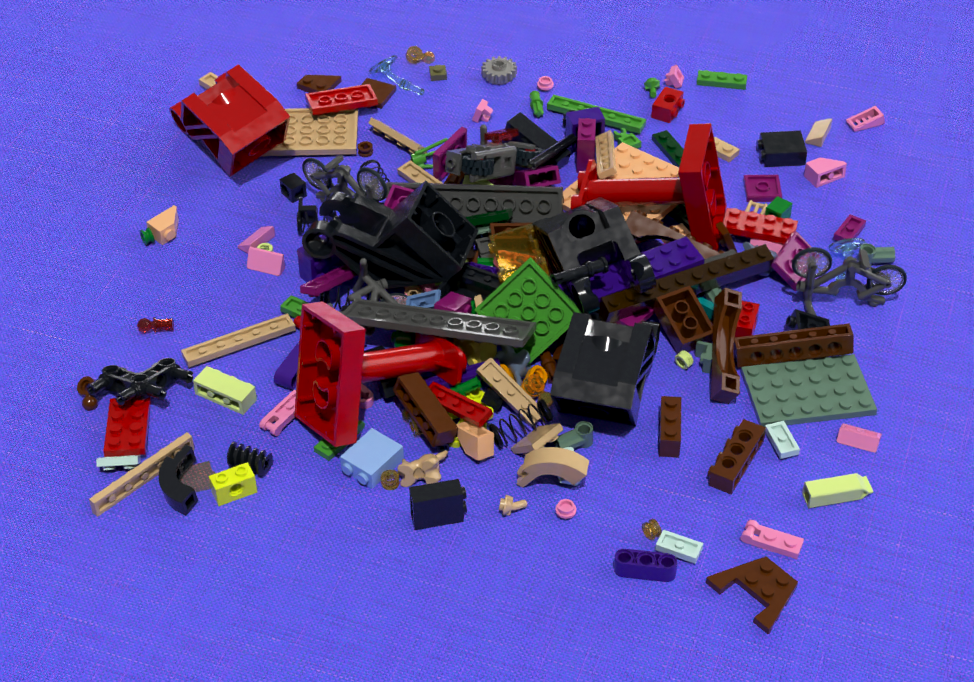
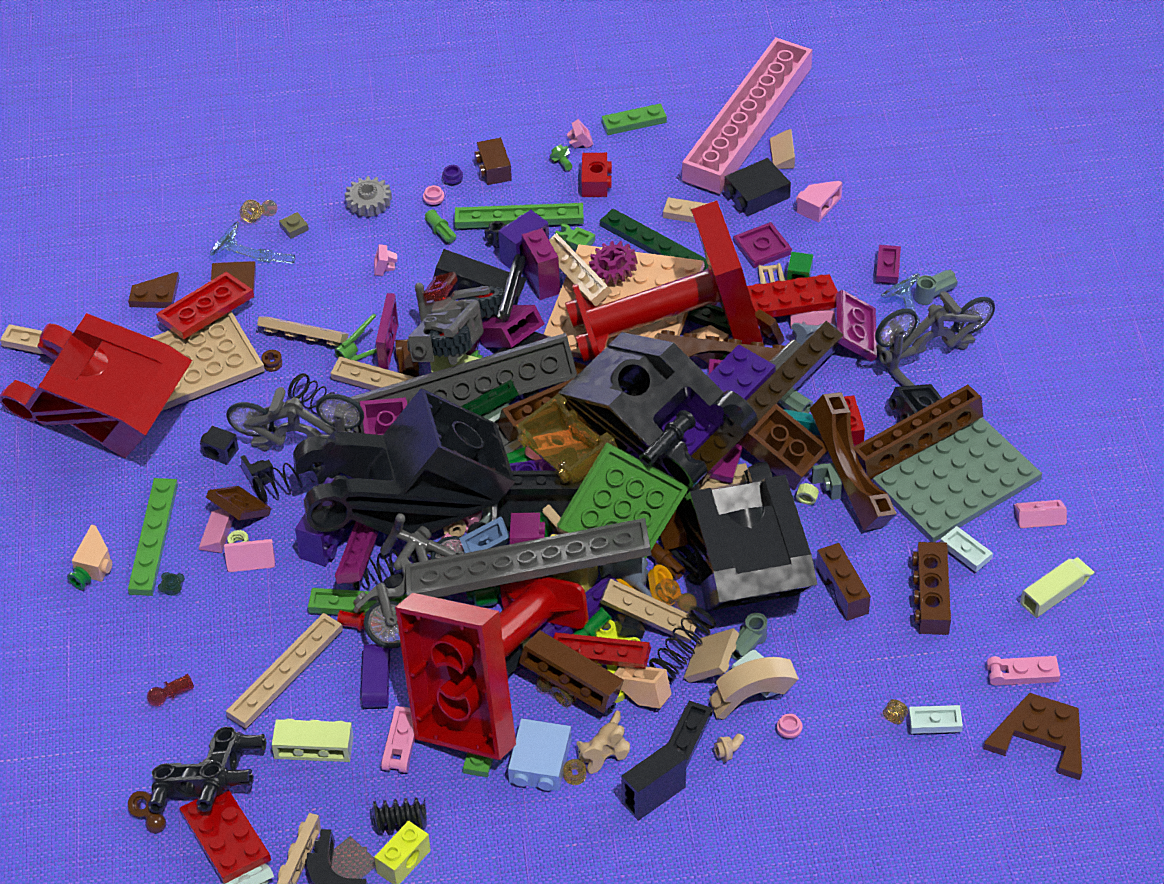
camera: 25 degrees left, 5 degrees up
dark purple beam [614,549,677,582] -> none
bright pink slope [846,106,885,132] -> none
none -> bright green plate [128,478,178,596]
none -> plate [158,572,185,596]
none -> reddish brown tile [206,486,272,520]
none -> dark purple plate [442,165,463,184]
none -> reddish brown brick [474,137,512,185]
none -> magenta gear [589,241,638,284]
none -> black plate [669,700,713,769]
none -> bright pink brick [682,37,812,194]

